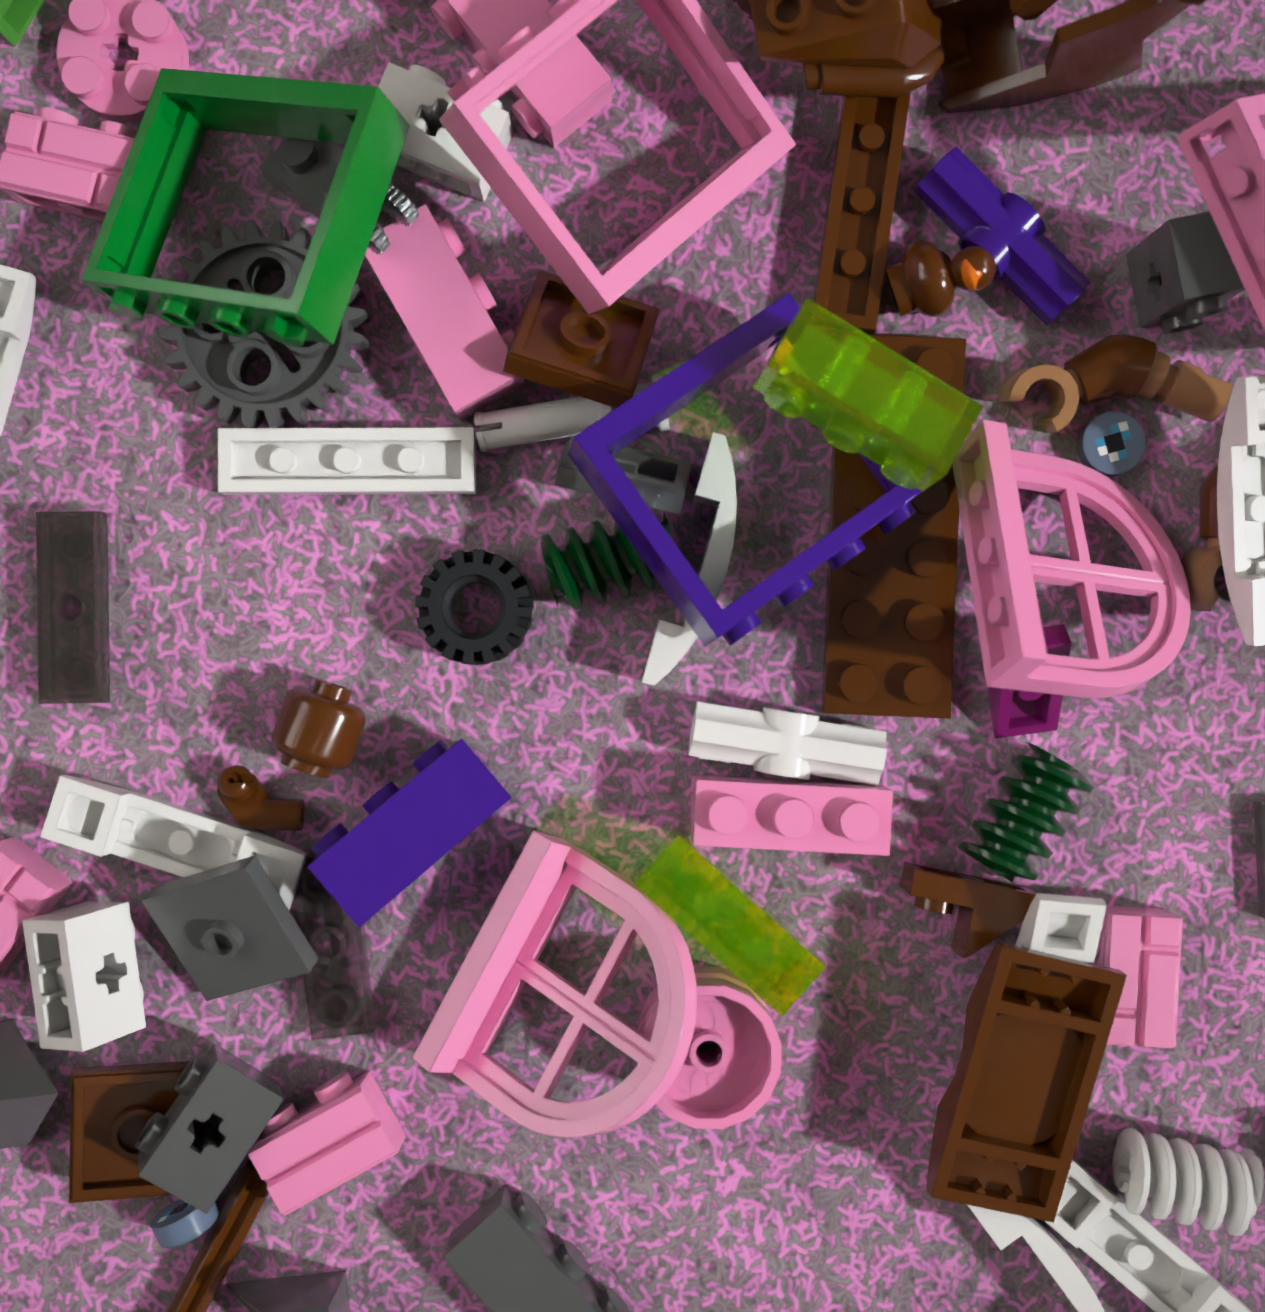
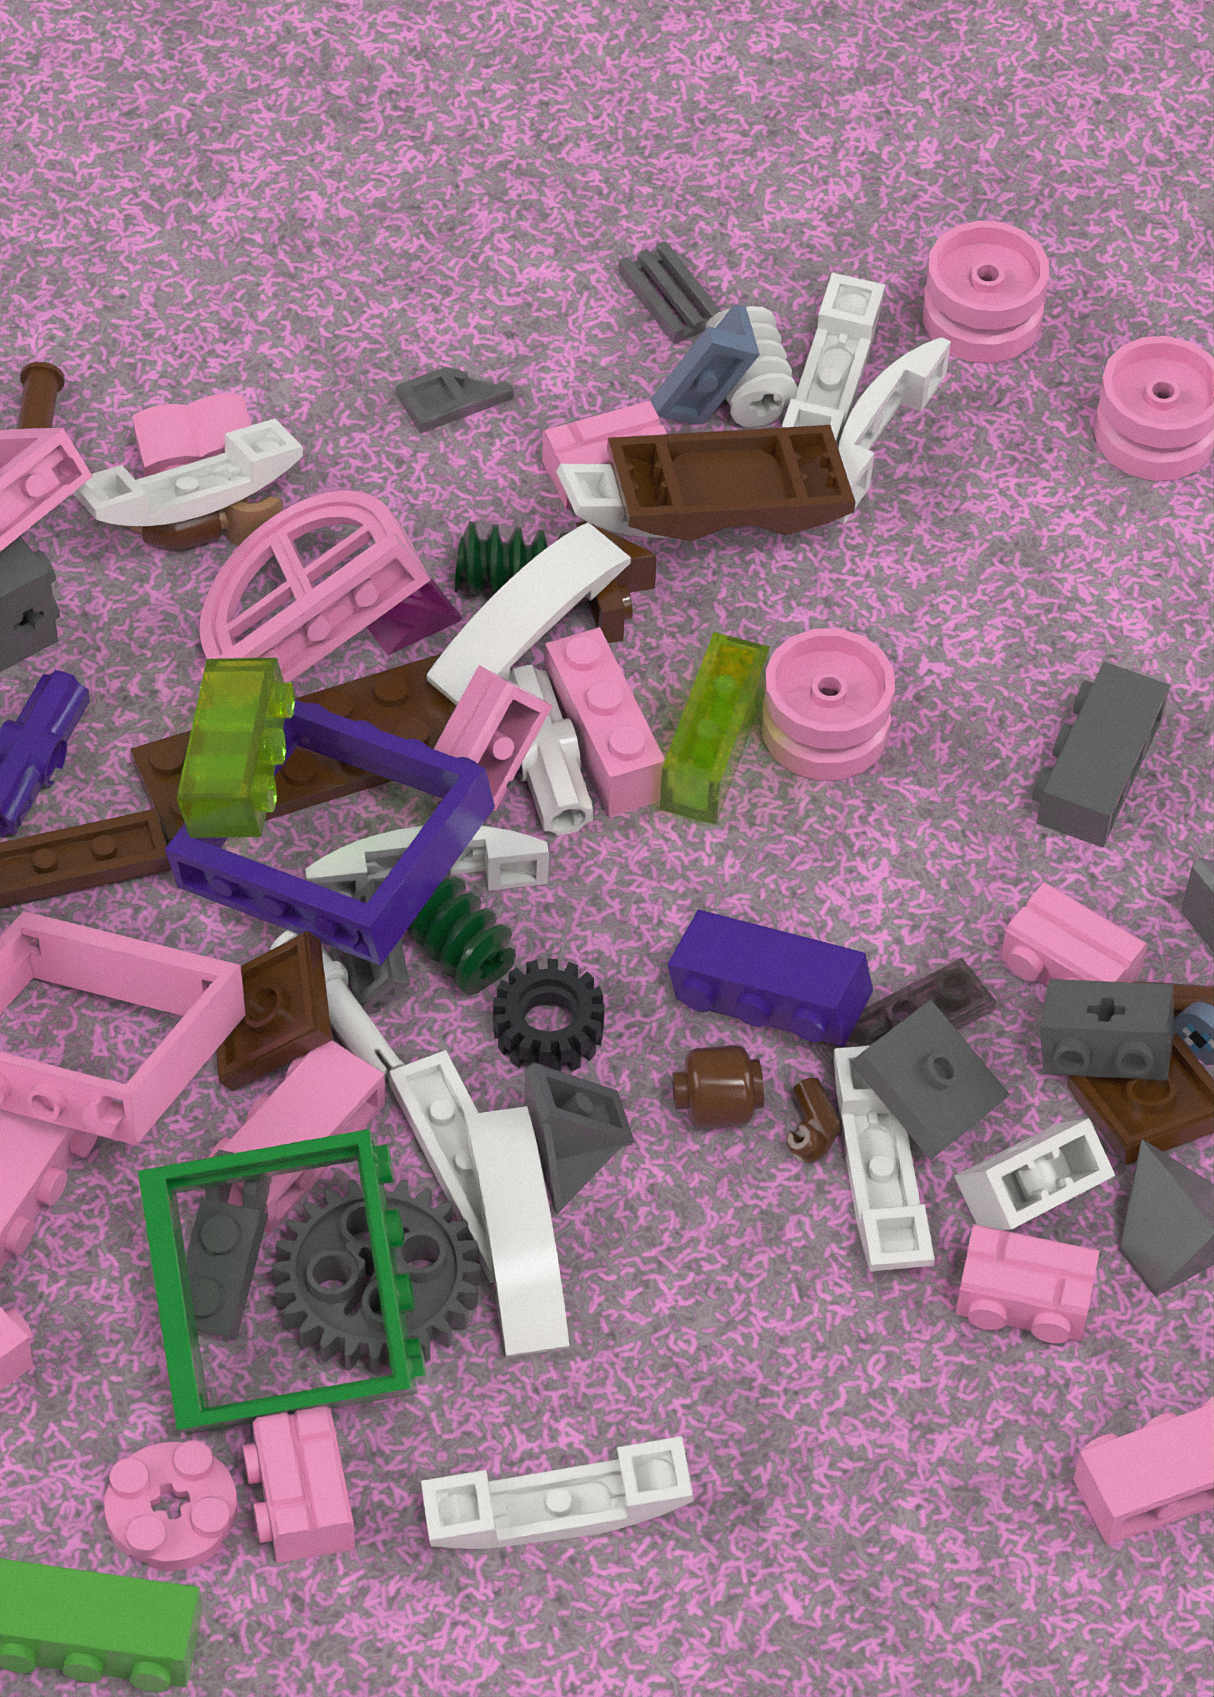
camera: 115 degrees left, 35 degrees down
clear smoke tile [36,511,110,704] -> none
white brick [378,62,513,202] -> none
bright pink window [412,830,697,1137] -> none
reddish brown animal [885,239,996,317] -> none
medium nougat piece [998,334,1233,433] -> none
sand blue tile [1077,411,1146,477] -> none
none -> white slope [426,522,631,706]
none -> bright pink brick [434,665,552,811]
none -> white slope [464,1106,570,1358]
none -> dark grey slope [524,1063,635,1215]
none -> sand blue panel [651,304,760,425]

